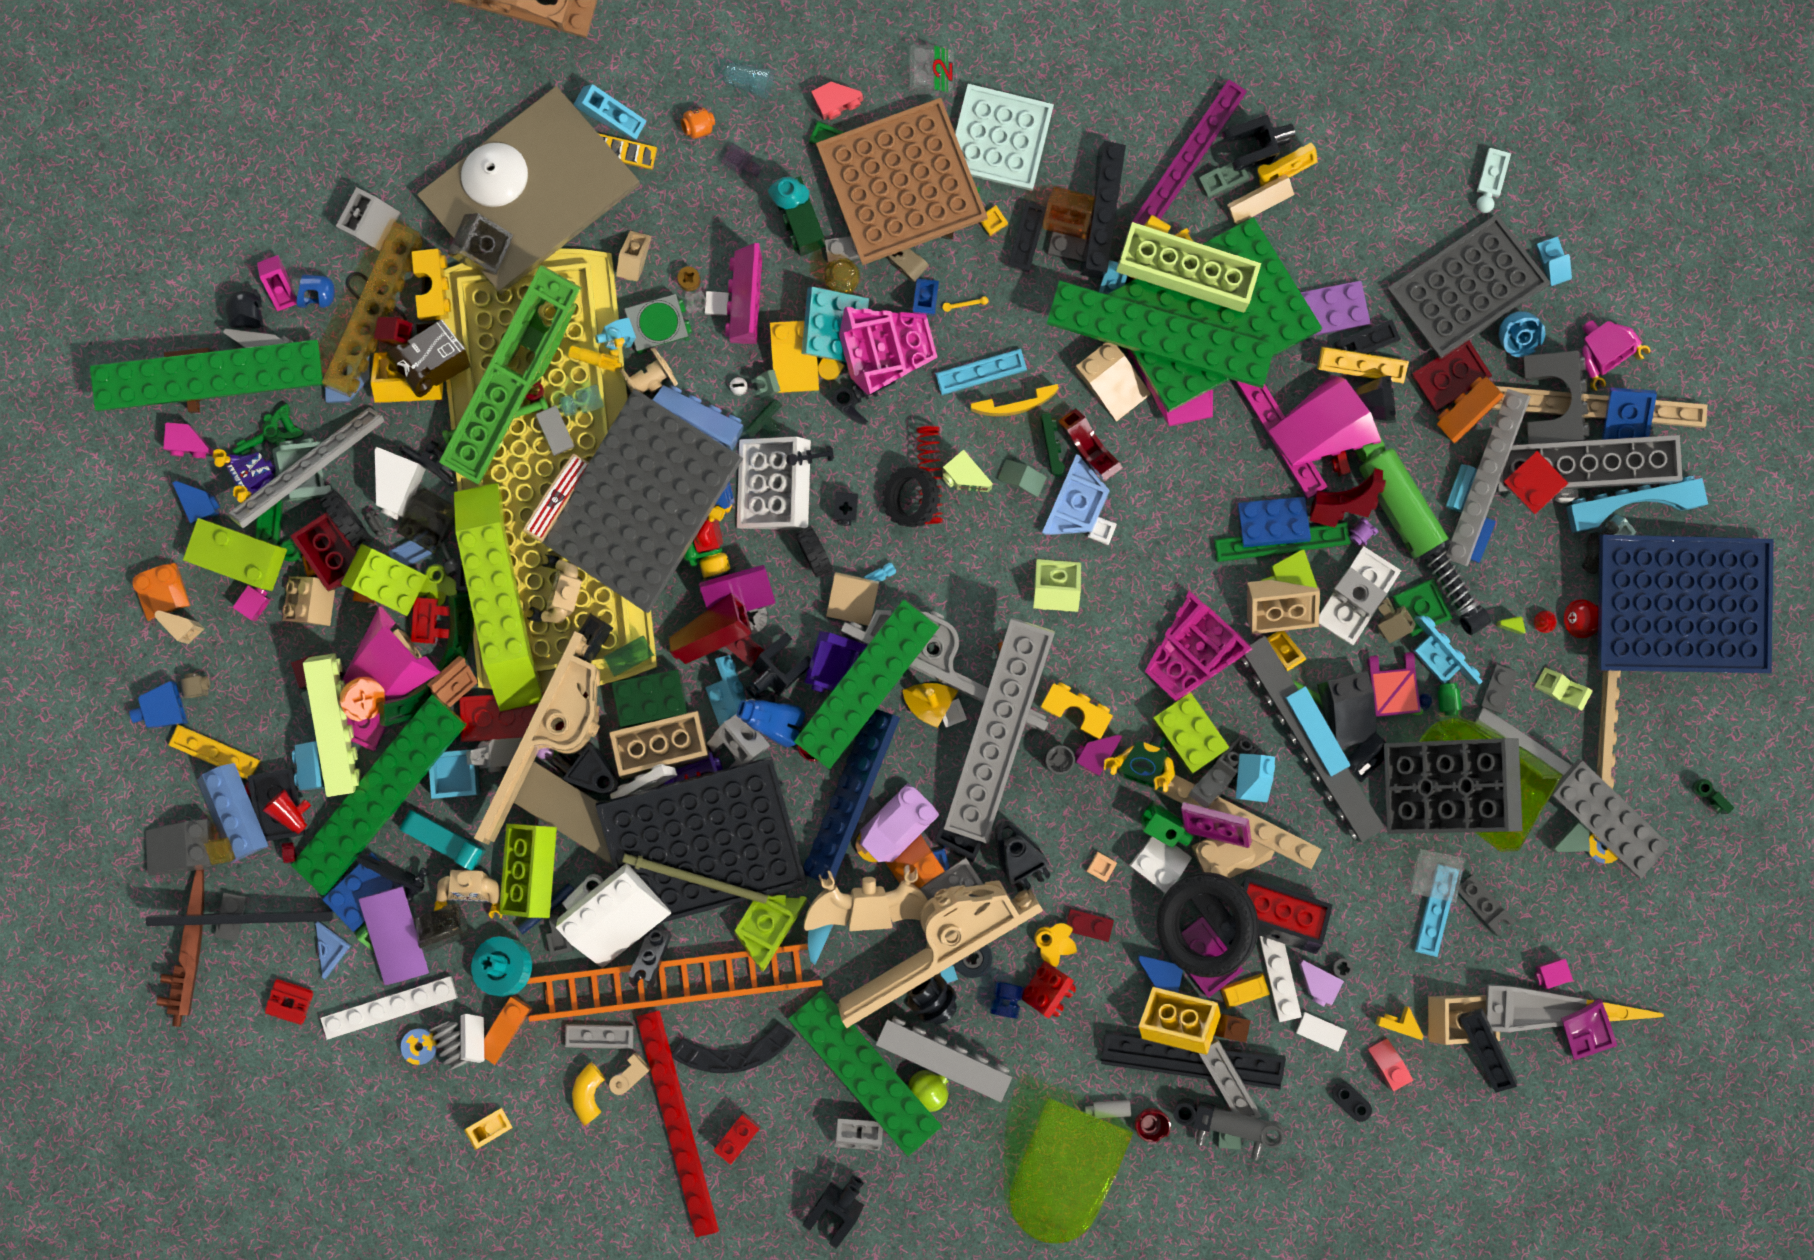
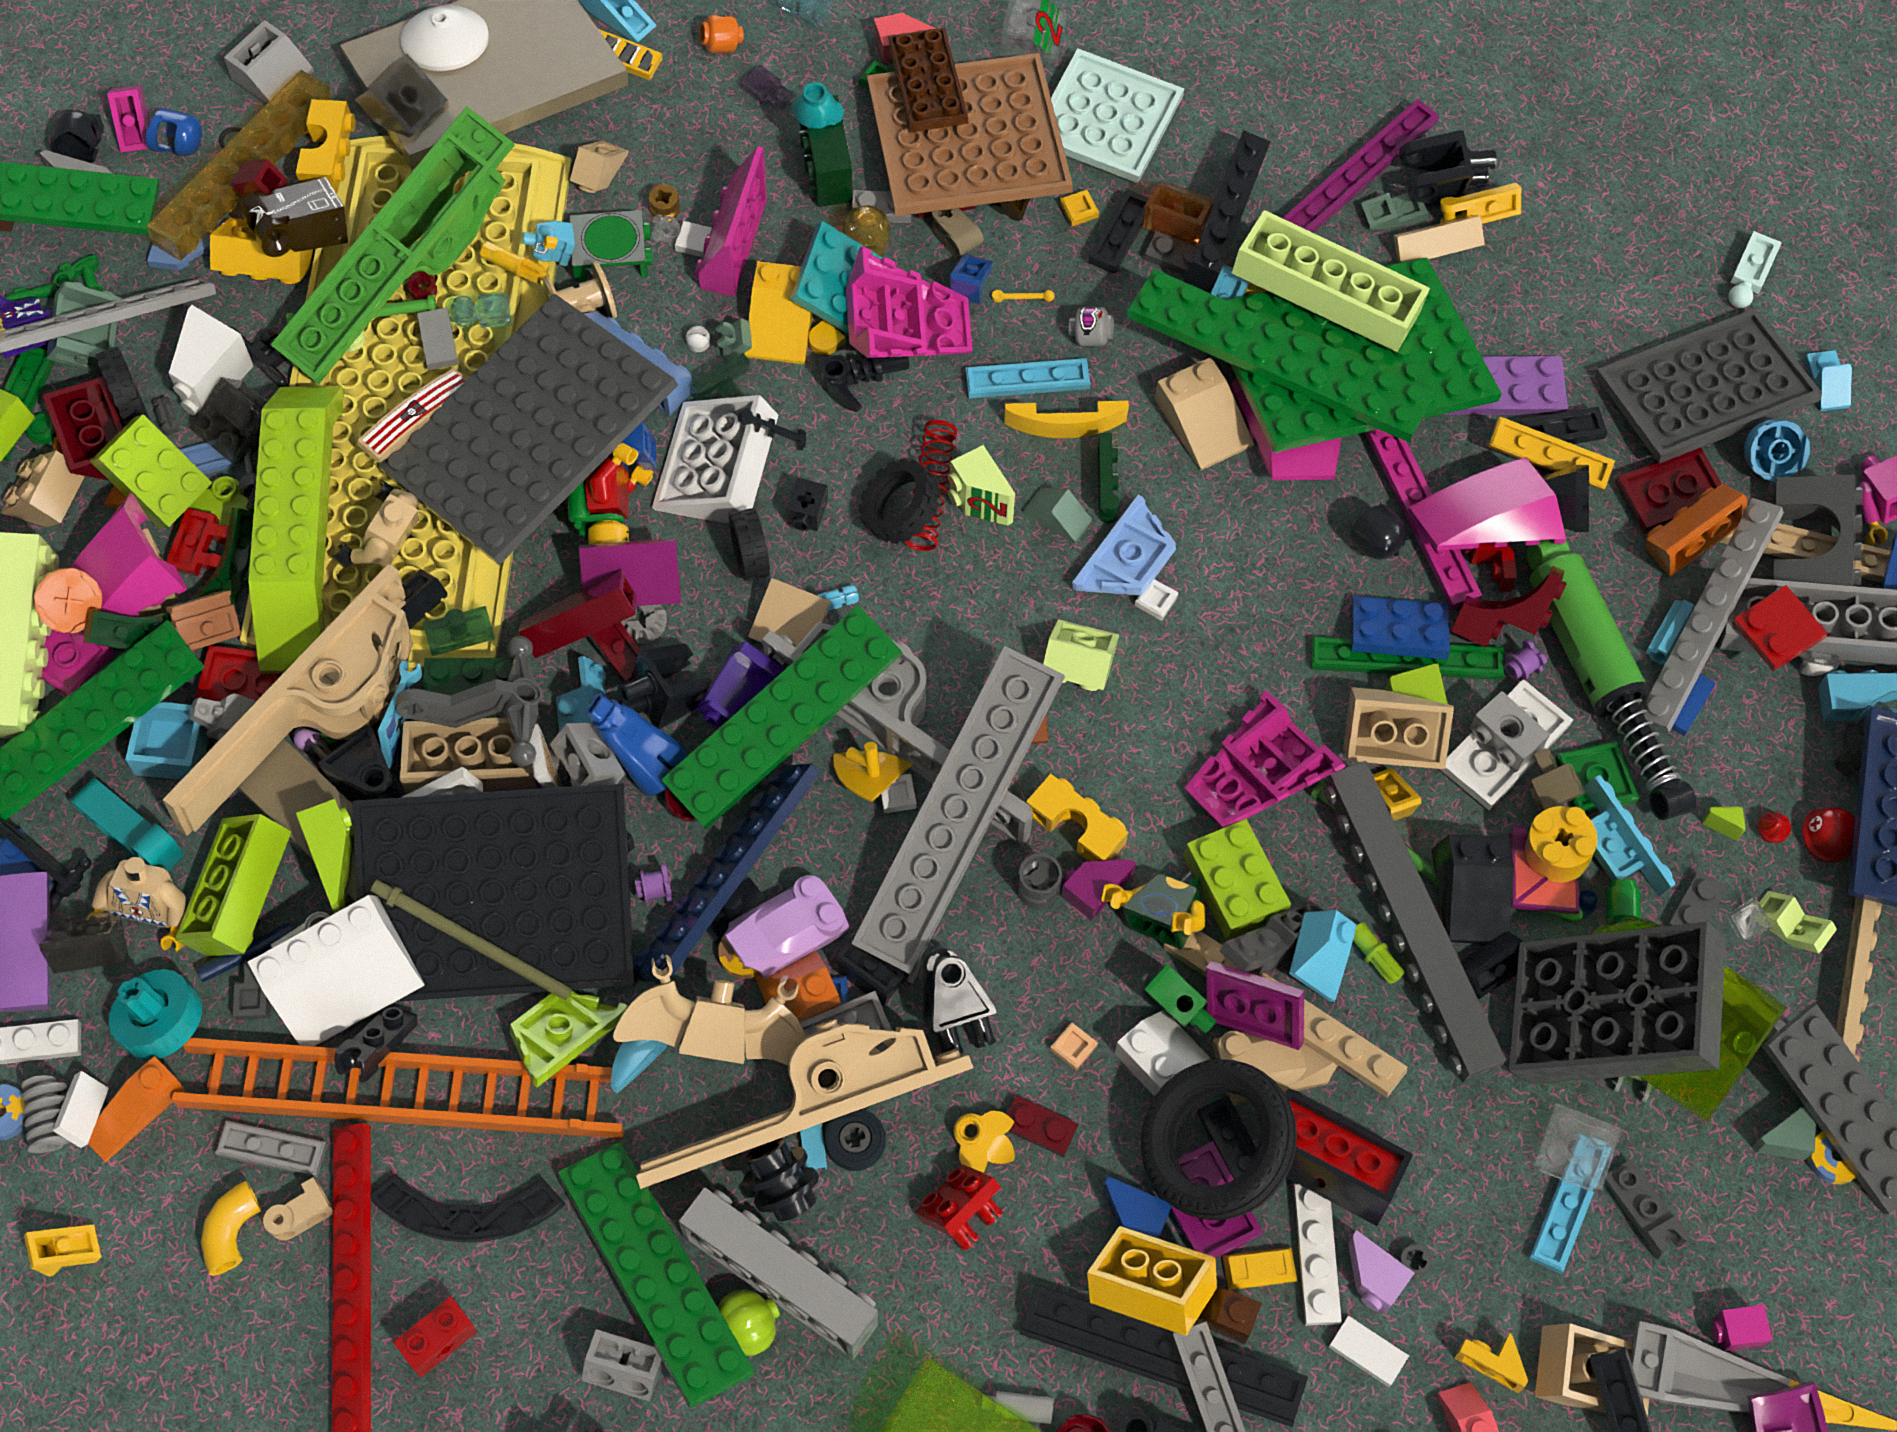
camera: 10 degrees right, 20 degrees down
clear blue wheel [989,982,1024,1019] -> none
dark red arch [1058,408,1123,481] -> none
medium azure tile [1285,686,1351,777] -> none
none -> lime slope [296,799,354,914]
none -> medium azure flag [378,660,422,769]
none -> dark grey piece [396,636,543,767]
none -> white tile [530,724,563,788]
none -> medium lavender brick [635,864,672,904]
none -> reddish brown tile [888,28,968,133]
none -> light grey head [1069,307,1114,347]
none -> black helmet [1350,502,1412,560]
none -> lime axle [1353,922,1404,984]
none -> yellow brick [1525,806,1597,883]
none -> clear tile [1724,898,1773,944]

